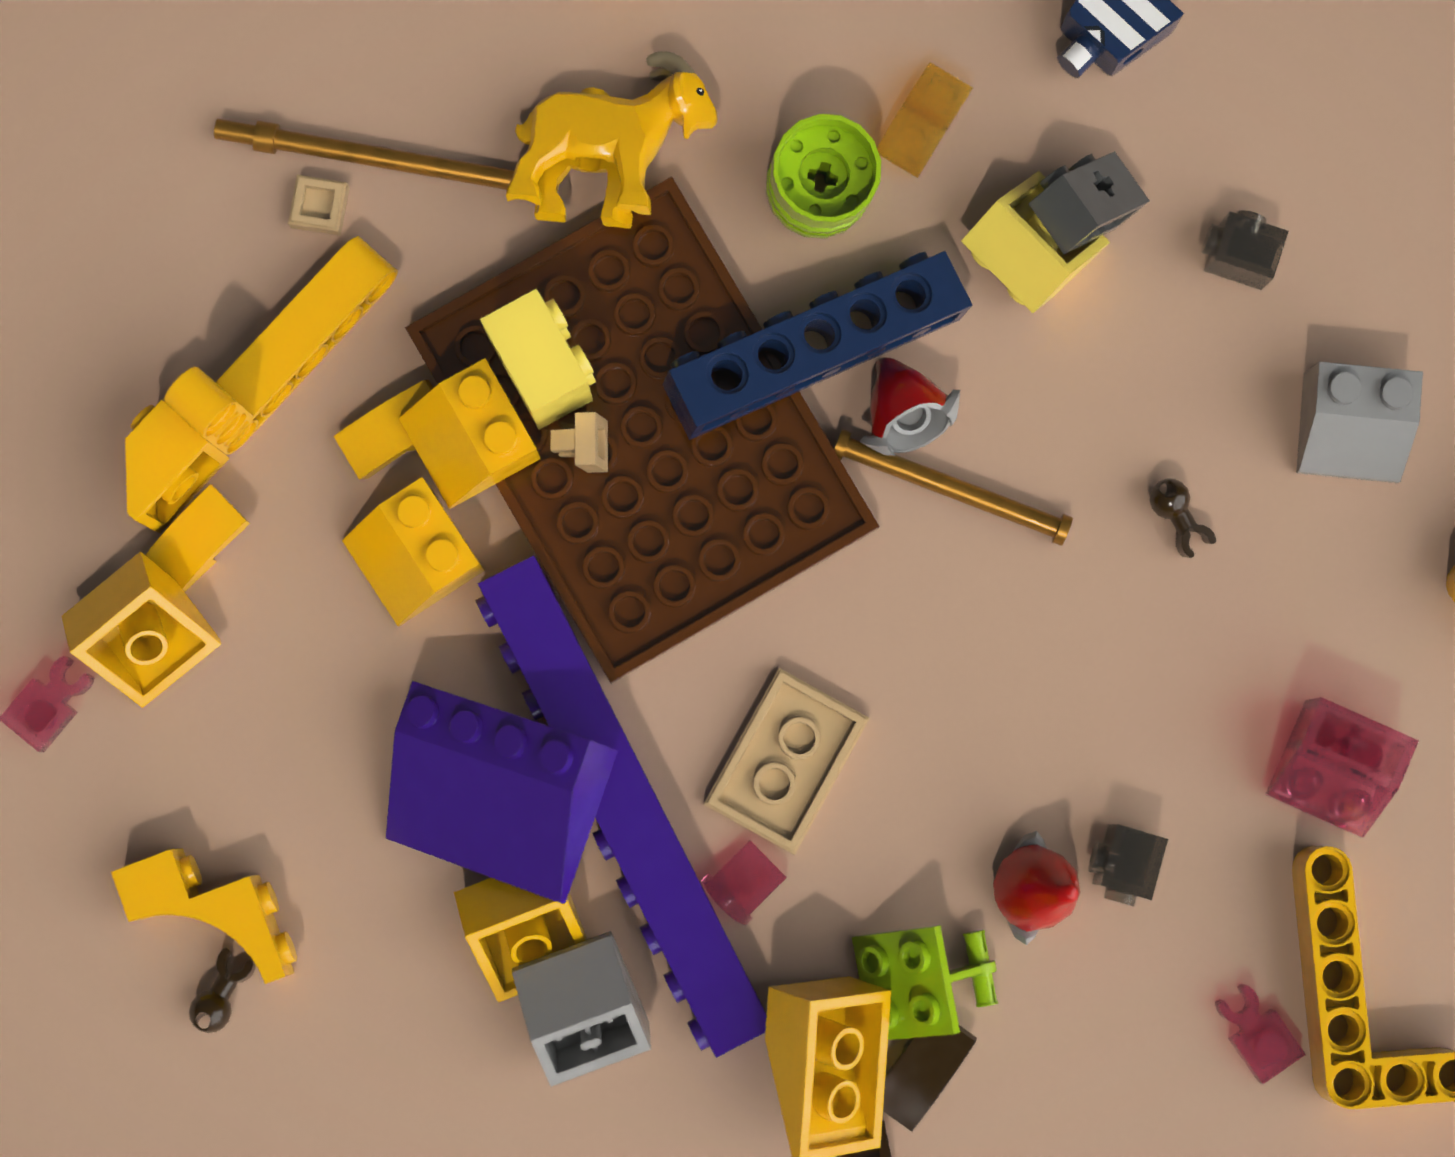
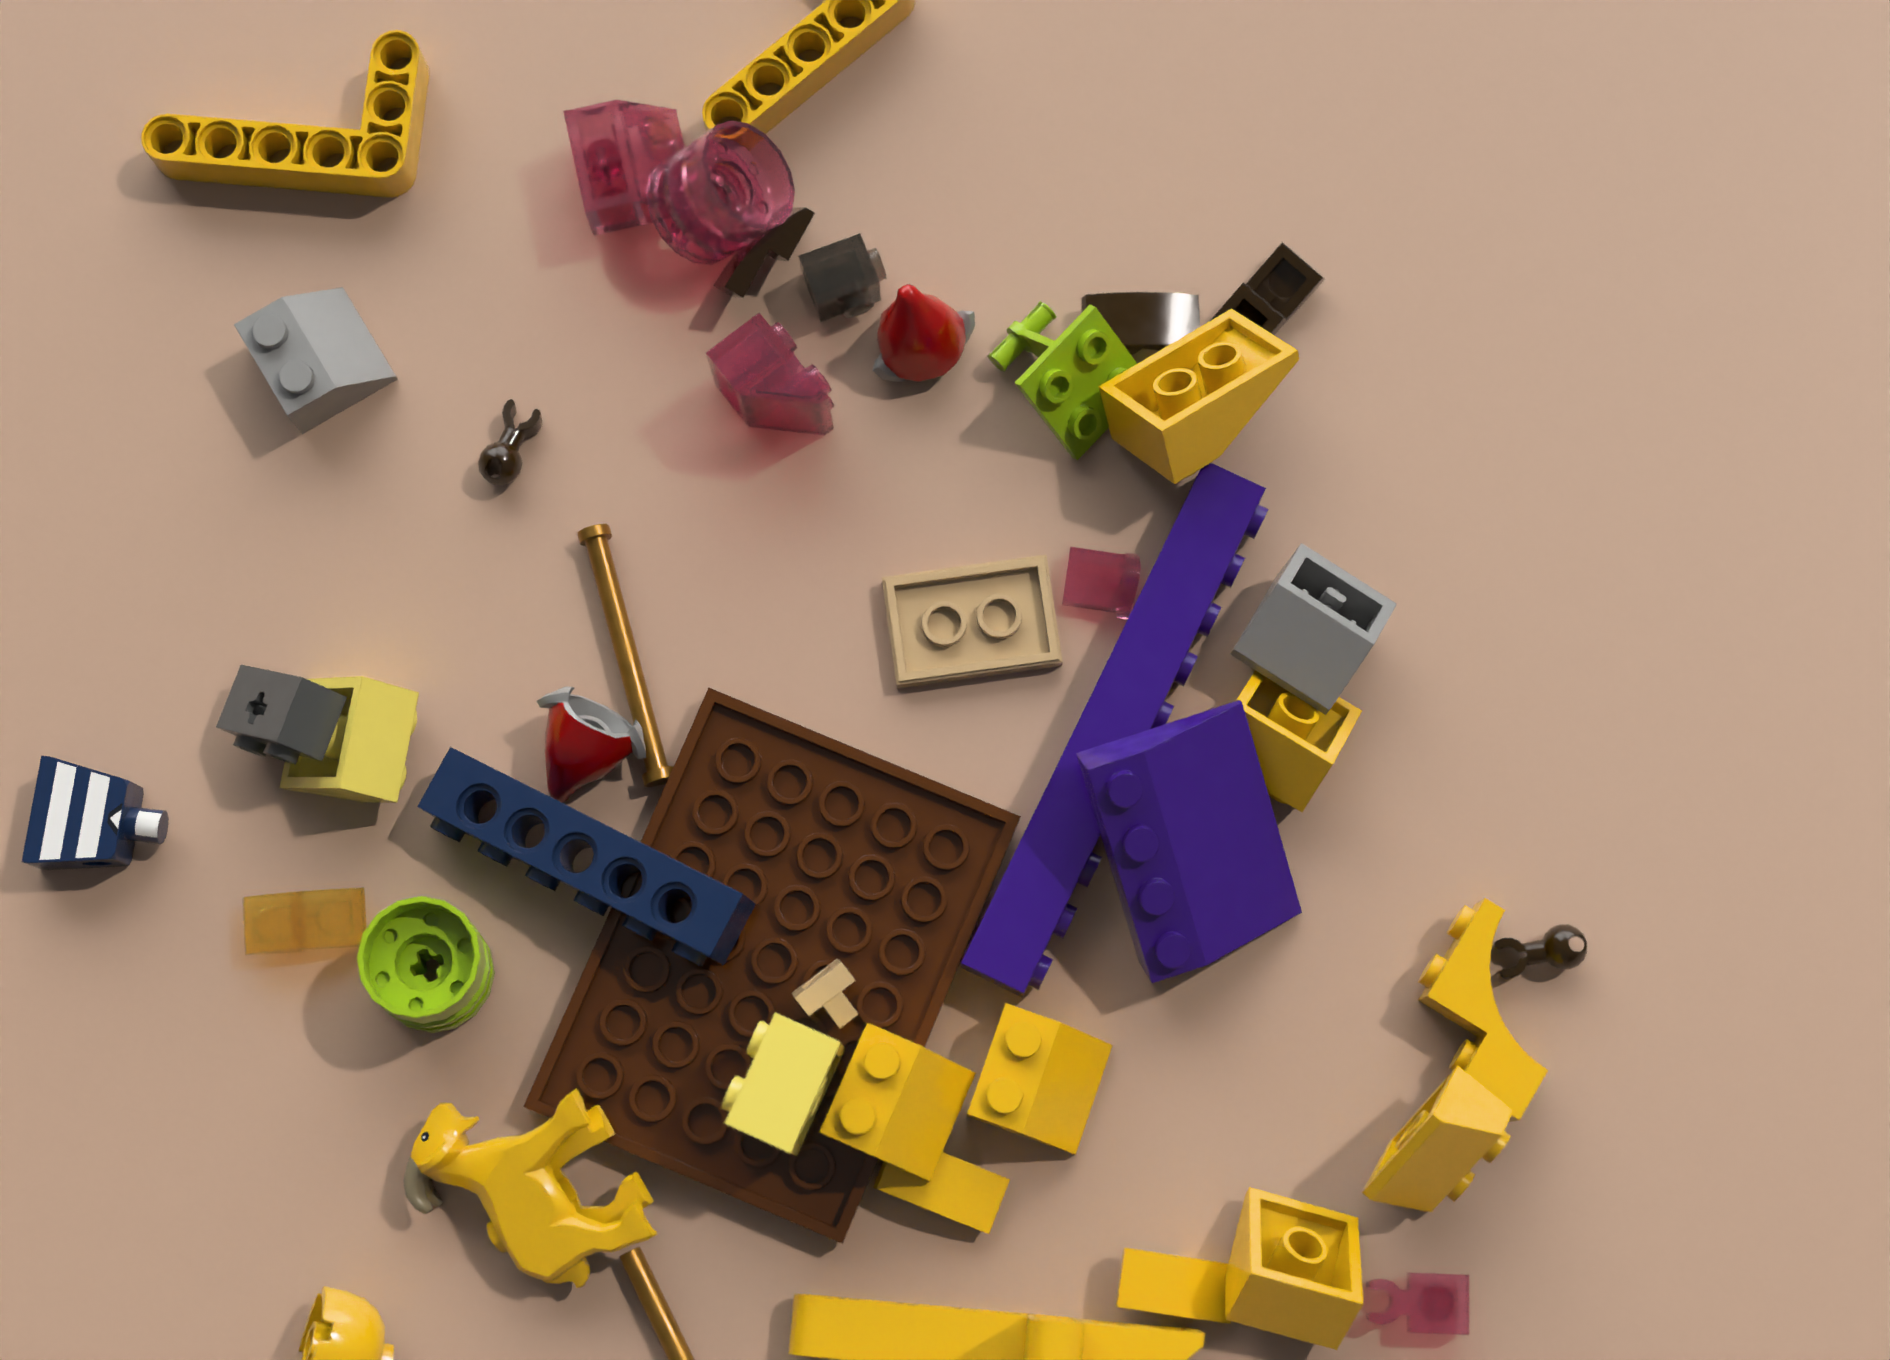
camera: 120 degrees left, 5 degrees down
clear smoke brick [1201,210,1289,290] -> none
clear pink plate [1215,984,1306,1084] -> none
none -> clear pink wheel [646,120,795,265]
none -> clear pink slope [706,313,834,435]
none -> dark brown slope [713,207,815,298]
none -> yellow slope [1362,1065,1513,1212]

